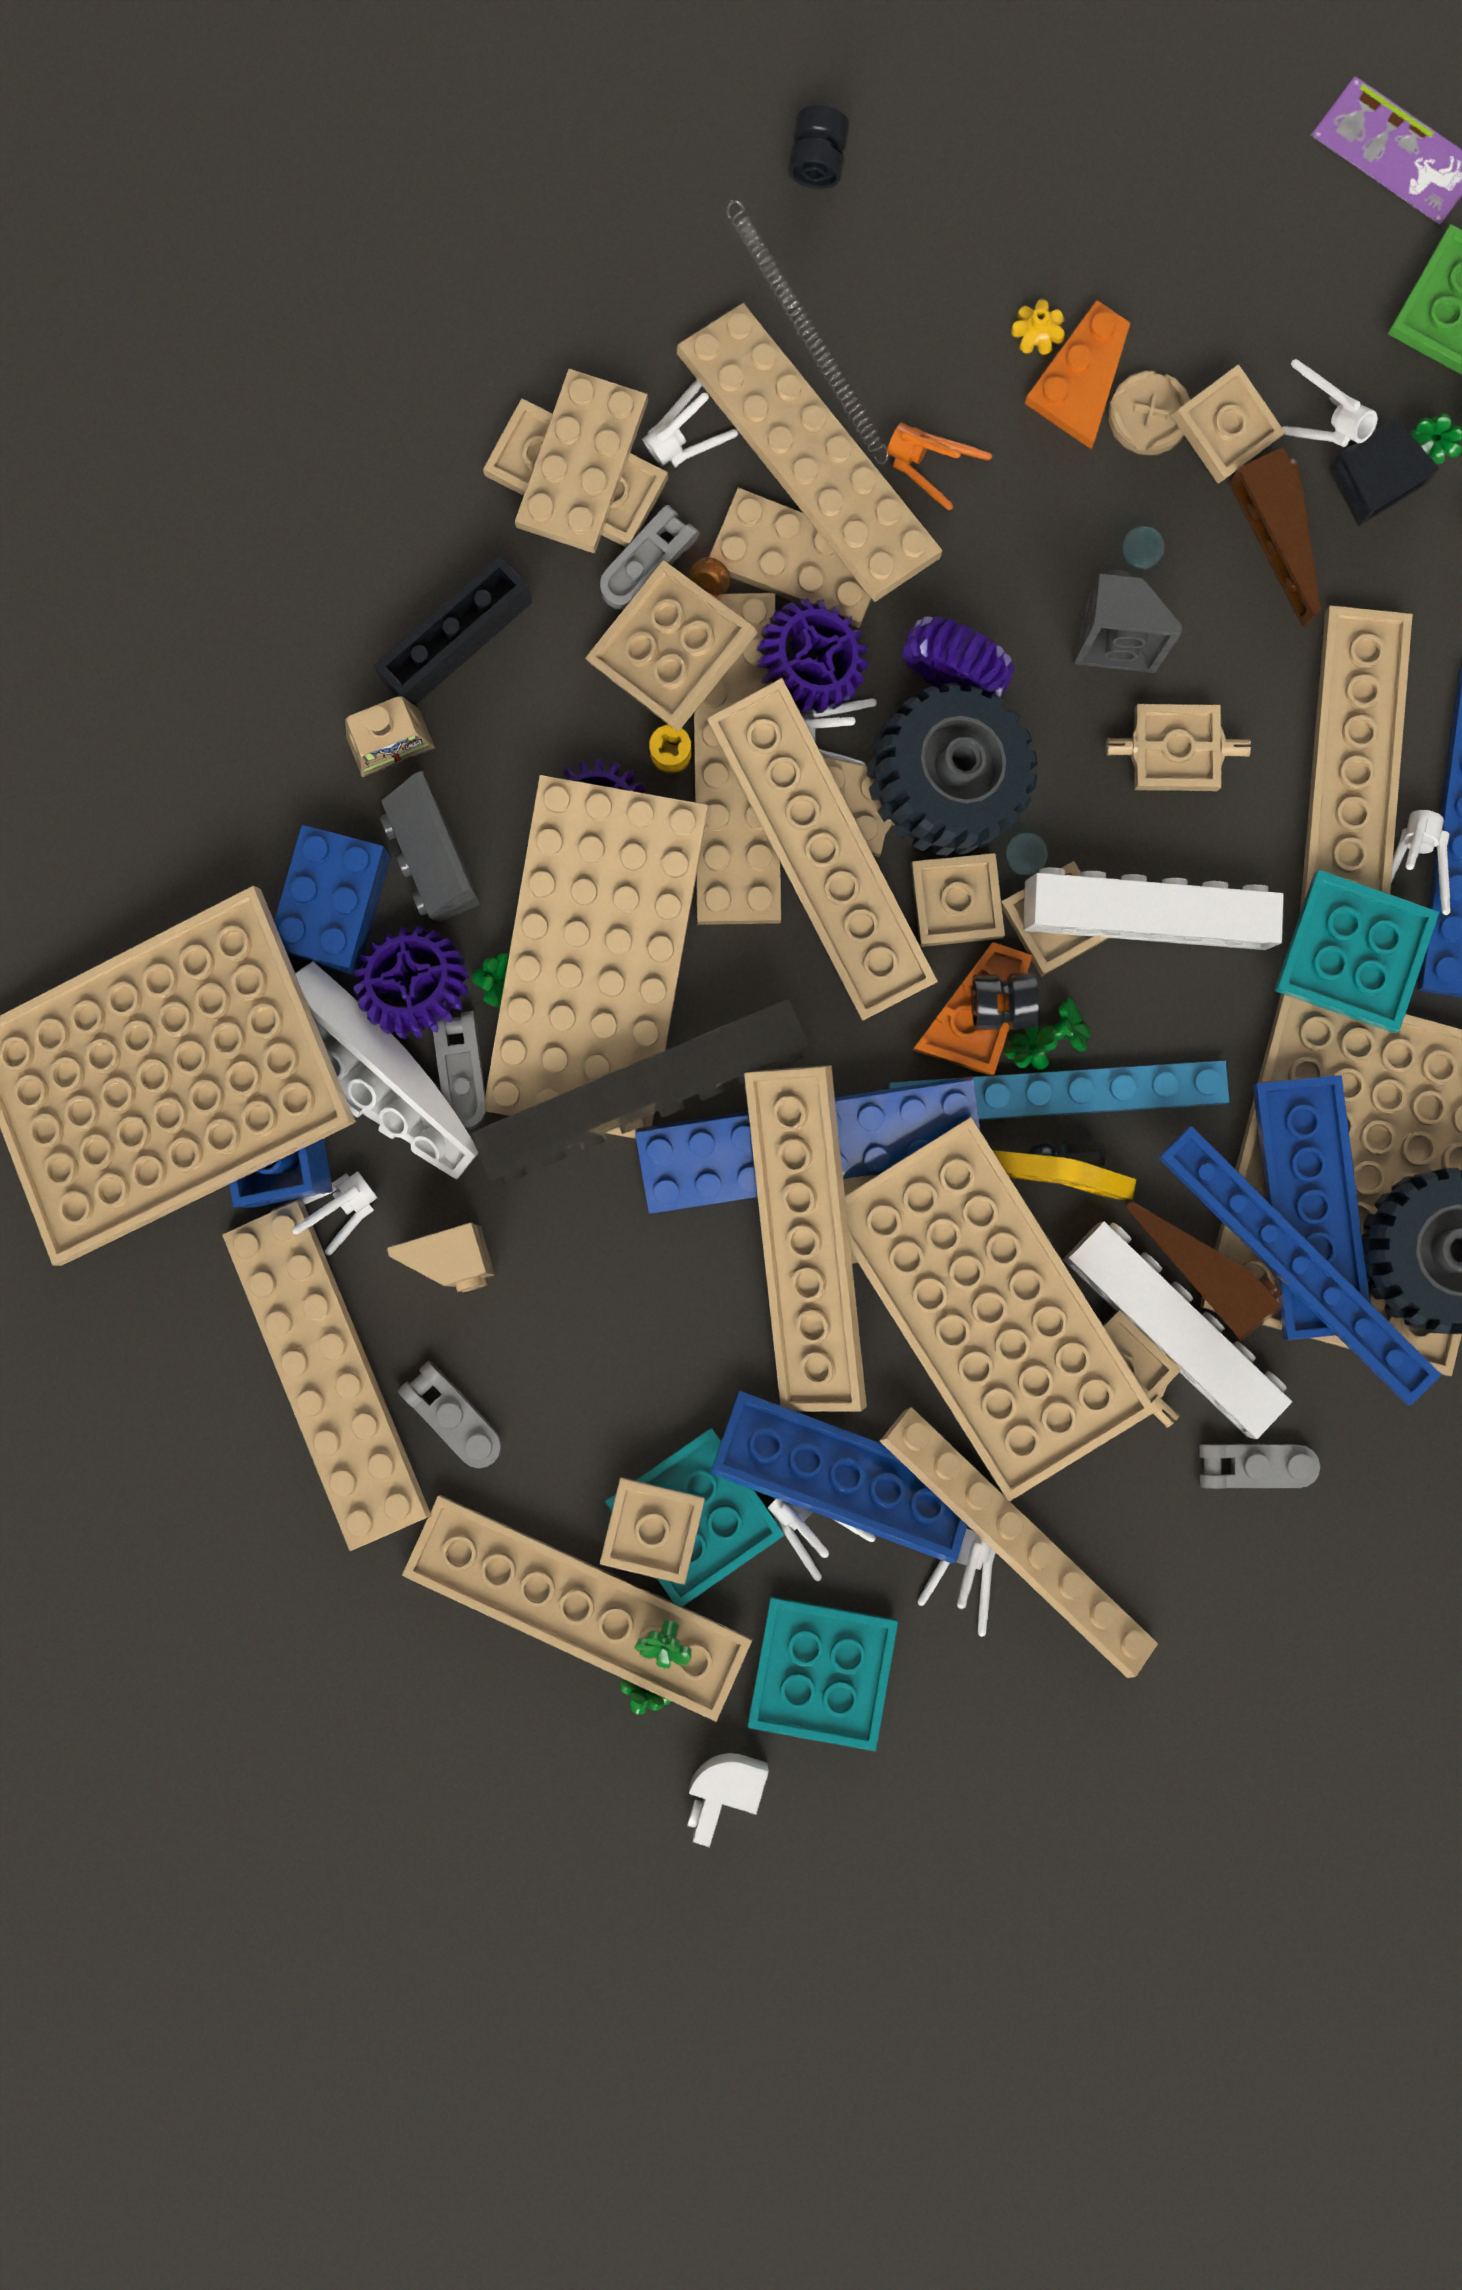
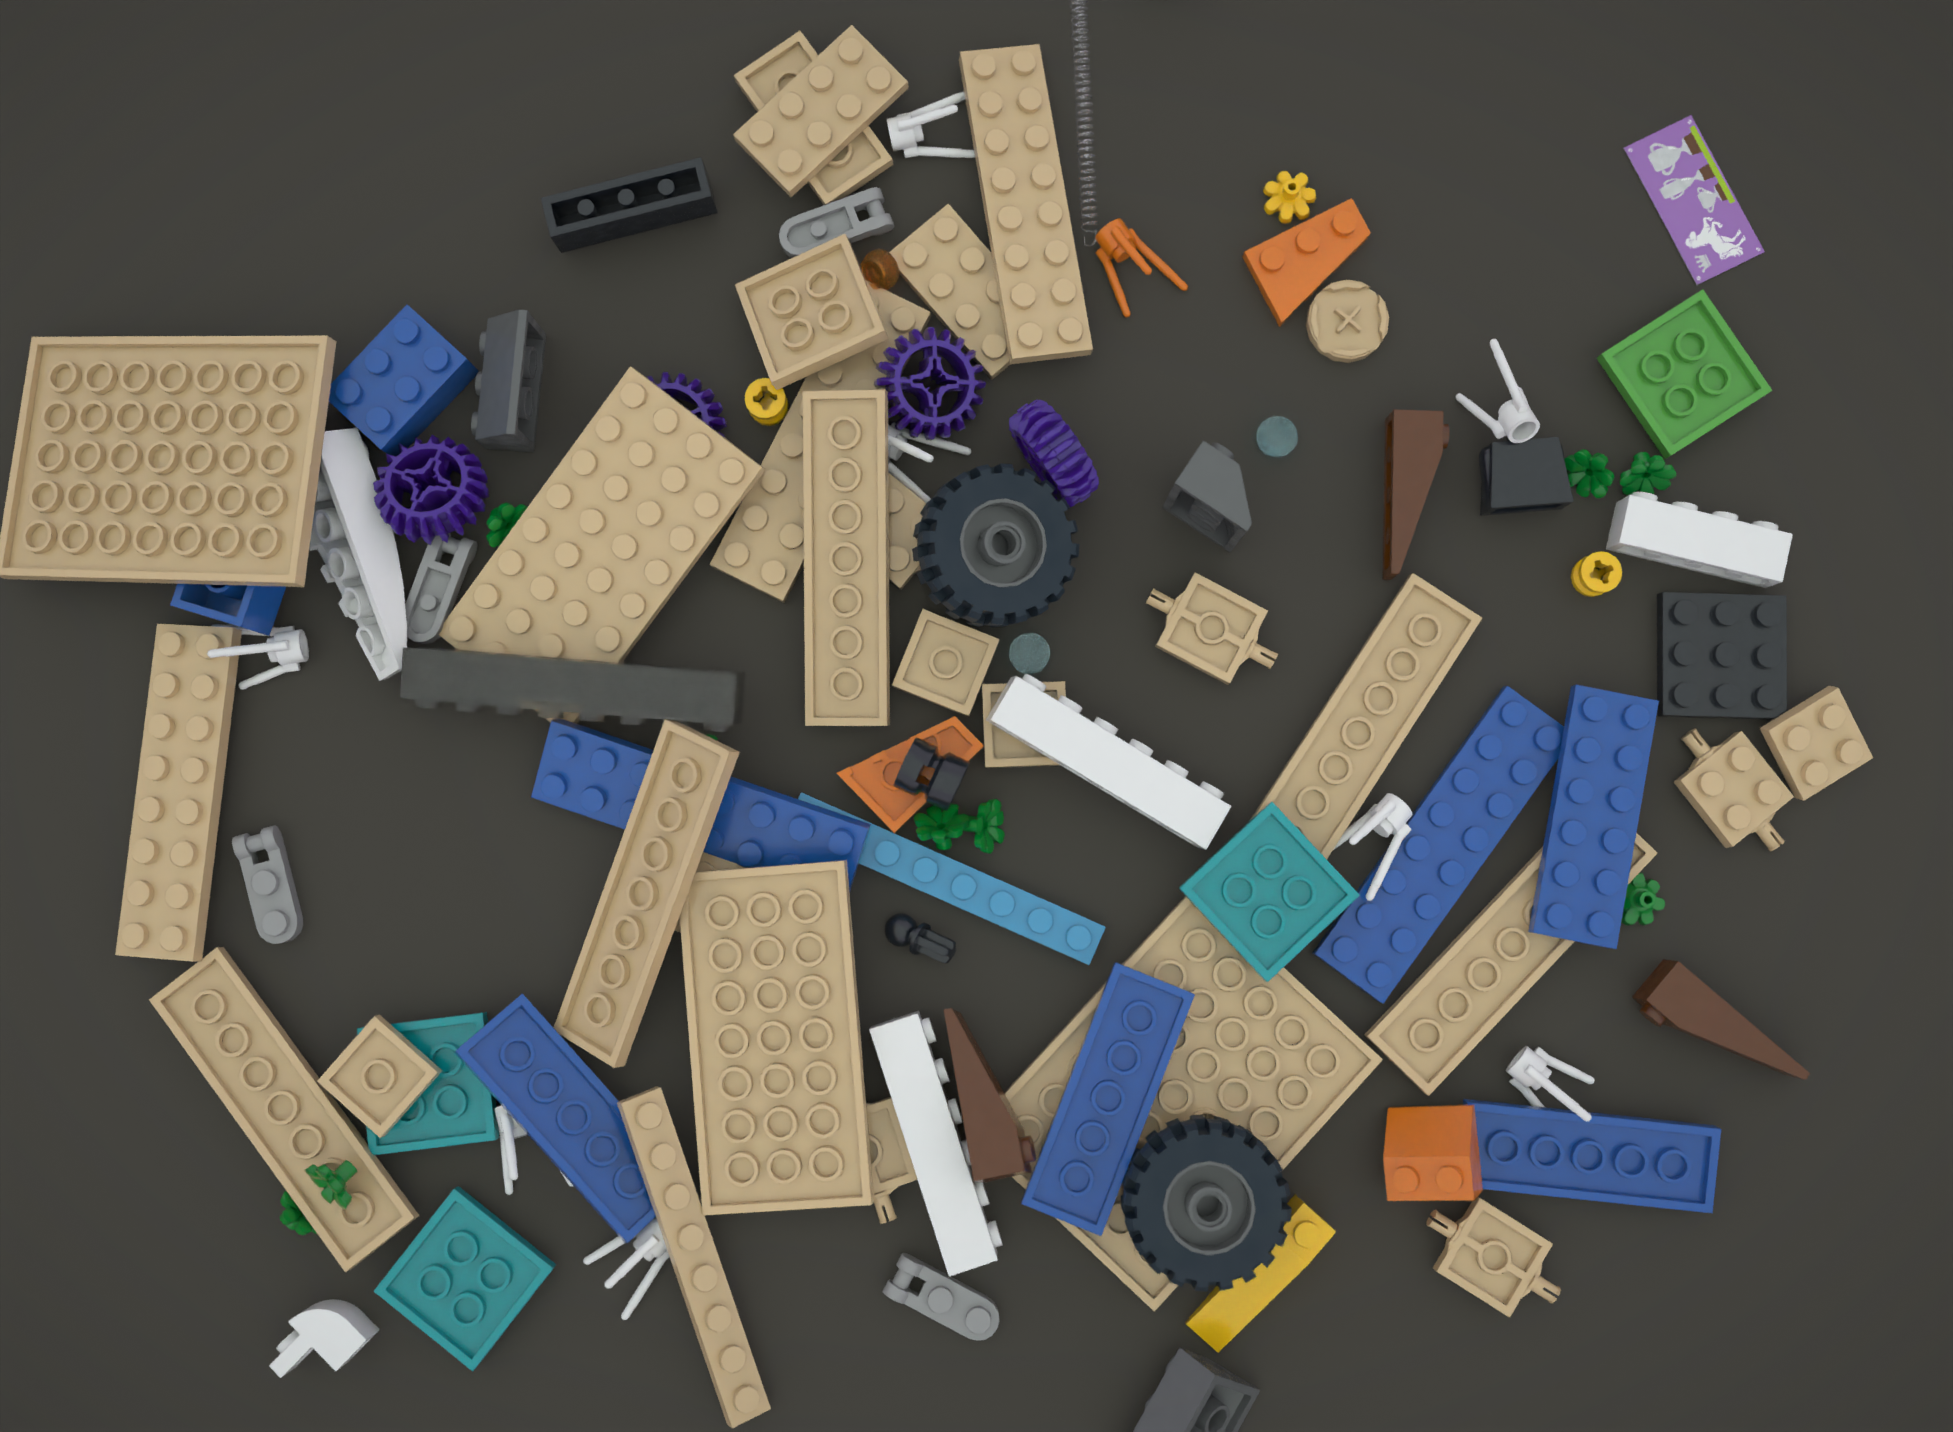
camera: 30 degrees right, 0 degrees up
tan torso [345,696,435,777] -> none
tan slope [387,1223,495,1292] -> none
yellow beam [992,1150,1136,1201] -> none
blue plate [1158,1126,1442,1406] -> none
tan plate [1171,364,1285,484] -> none

